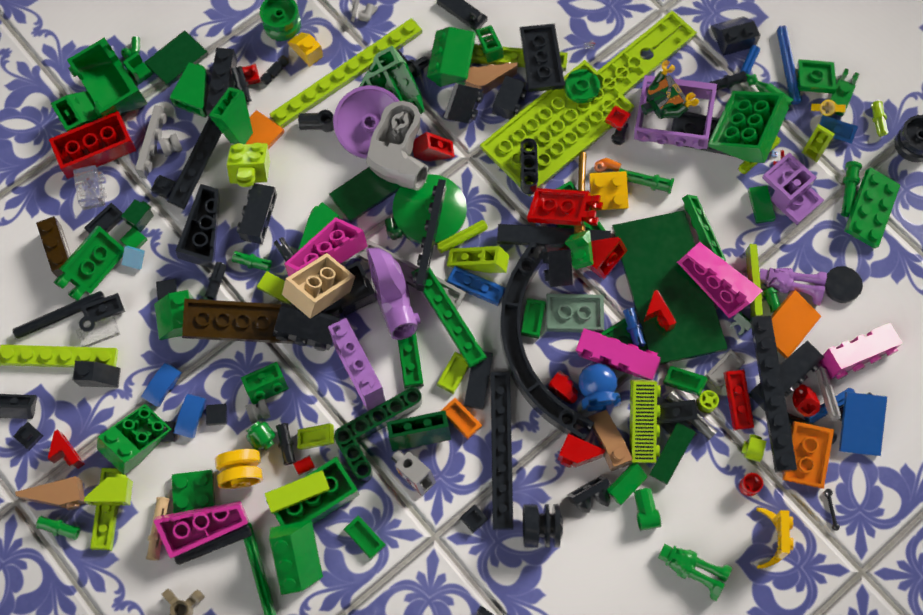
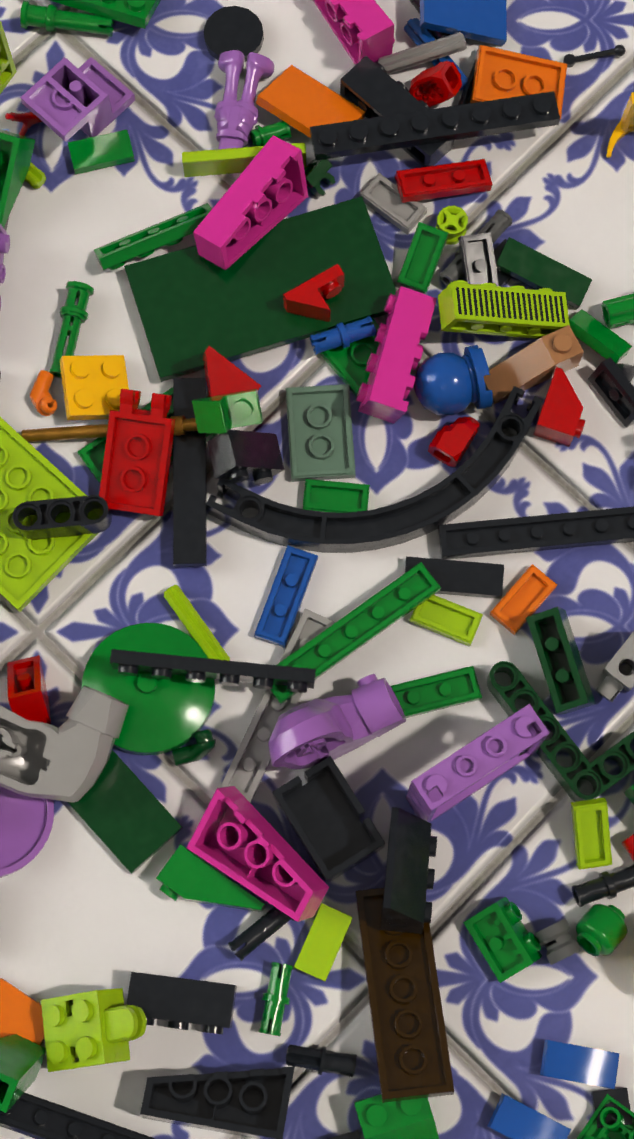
camera: 95 degrees left, 5 degrees up
black tile [206,404,227,426] -> none
tan brick [282,253,355,318] -> none
lime slope [447,246,509,273] -> none
red wheel [739,473,763,497] -> none
lime plate [741,434,767,462] -> none

